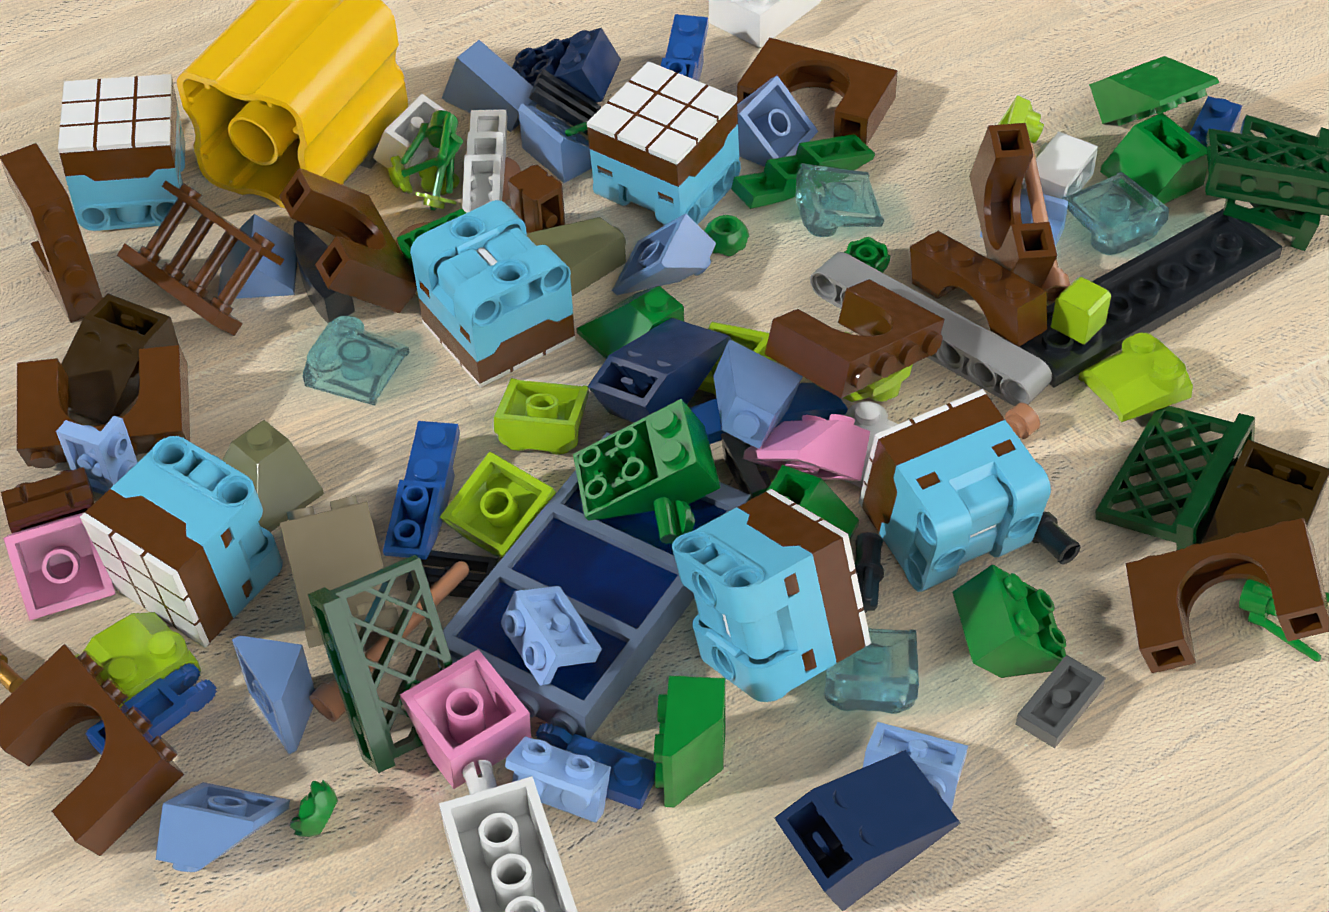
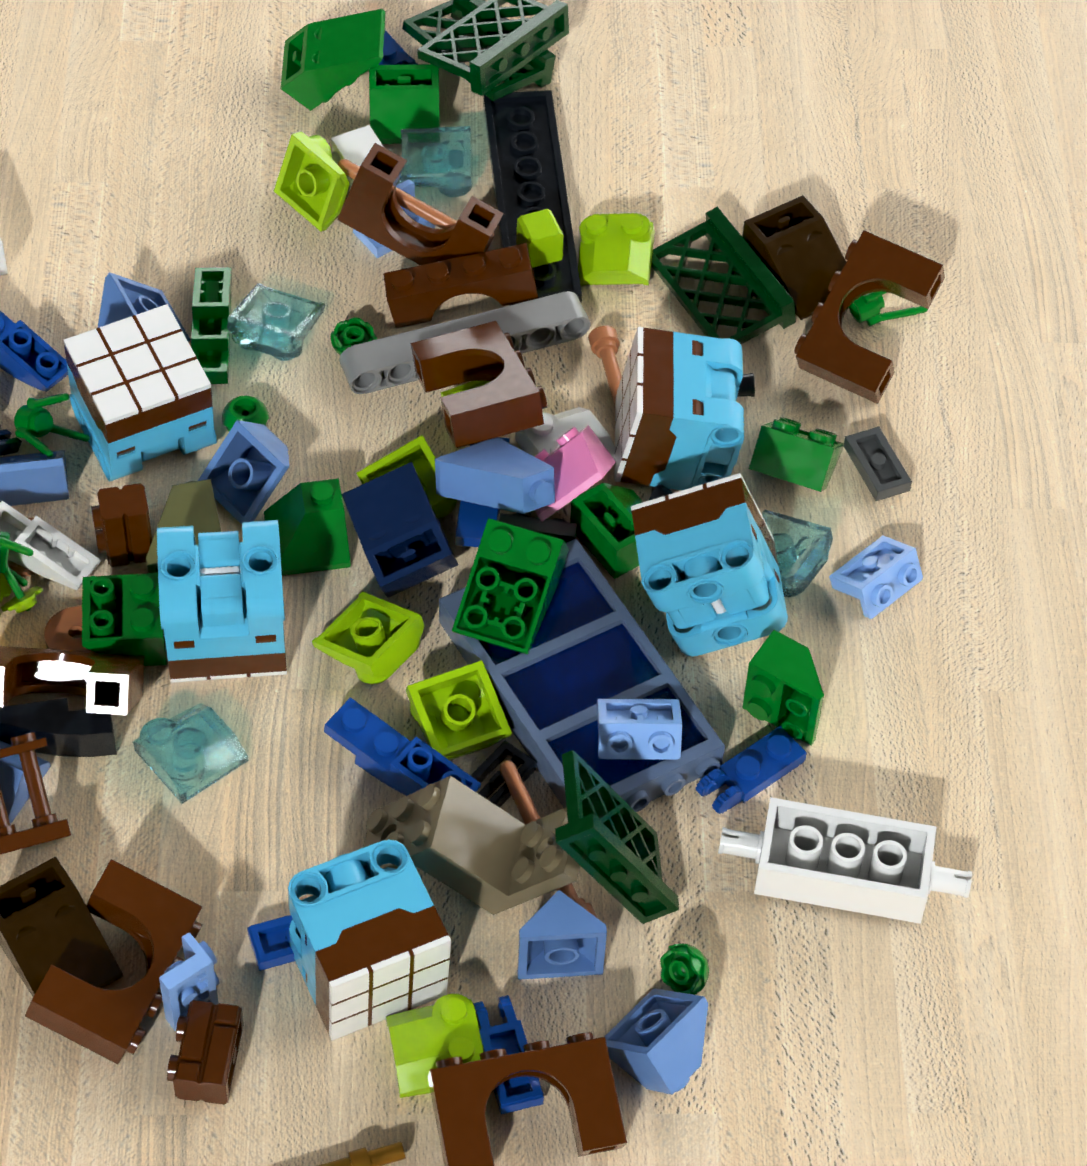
camera: 65 degrees left, 5 degrees up
bright pink slope [3,512,116,620] -> none
olive slope [223,420,324,533] -> none
bright pink slope [400,649,531,789] -> none
light blue bracket [505,736,611,823] -> none
green plate [653,497,695,544] -> none
reddish brown arch [737,37,898,145] -> none
dark blue slope [774,750,961,911] -> none

